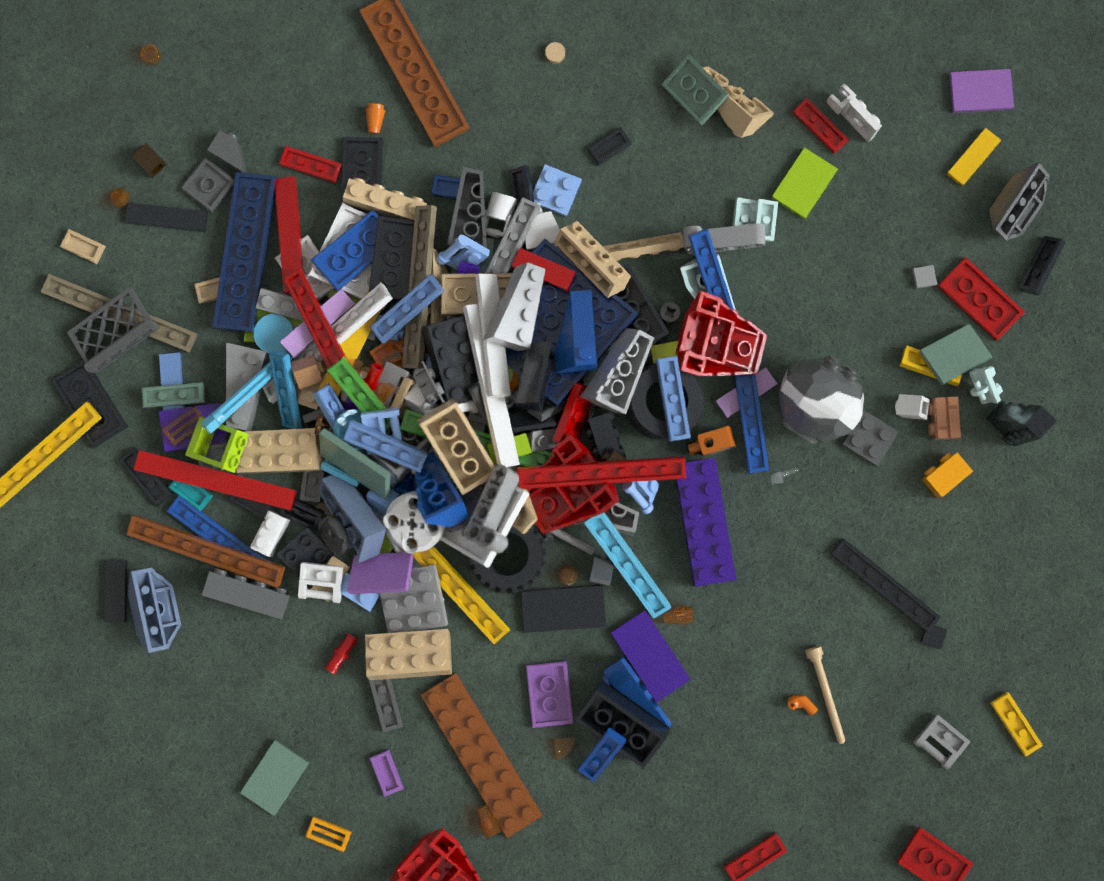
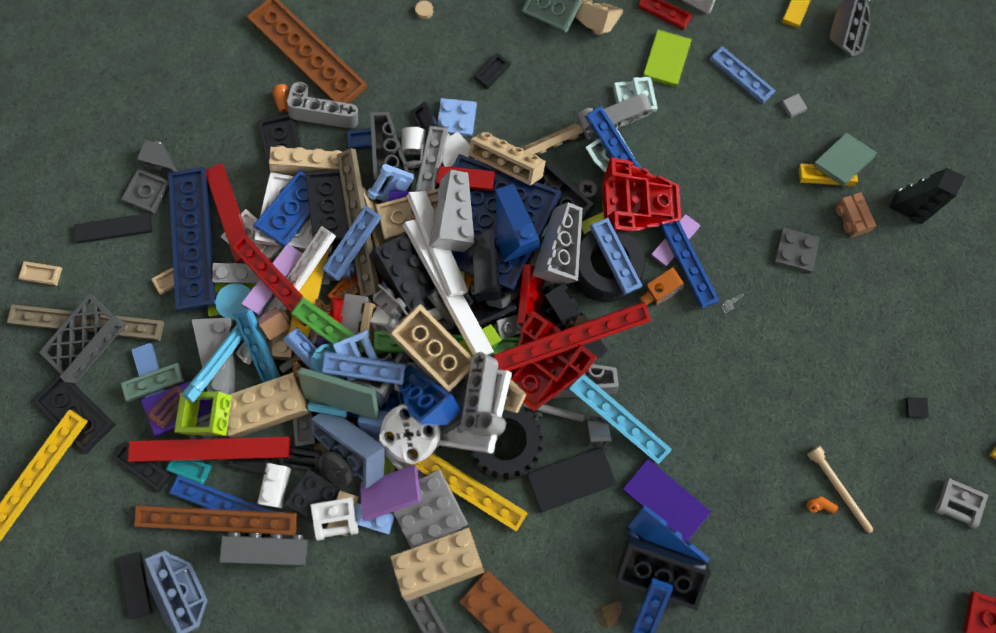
camera: 20 degrees left, 10 degrees down
clear orange tile [110,187,130,208] -> none
dark brown brick [132,143,167,178] -> none
clear orange tile [140,44,161,65] -> none
red tile [279,145,342,184] -> none
red pin [324,633,358,674] -> none
clear orange tile [376,383,396,404] -> none
medium lavender tile [526,661,573,728] -> none
clear orange tile [558,565,578,586] -> none
light blue plate [622,480,660,514] -> none
clear orange cone [663,605,694,625] -> none
dark purple brick [675,458,736,587] -> none
dark grey rock [779,354,864,444] -> none
black tile [830,538,941,633] -> none
white brick [895,394,930,420] -> none
light orange brick [921,453,973,498] -> none
red tile [937,257,1025,341] -> none
light aqua hips [969,366,1003,404] -> none
black plate [1019,236,1065,296] -> none
none -> light grey beam [287,82,358,128]
none -> medium blue tile [709,46,775,104]

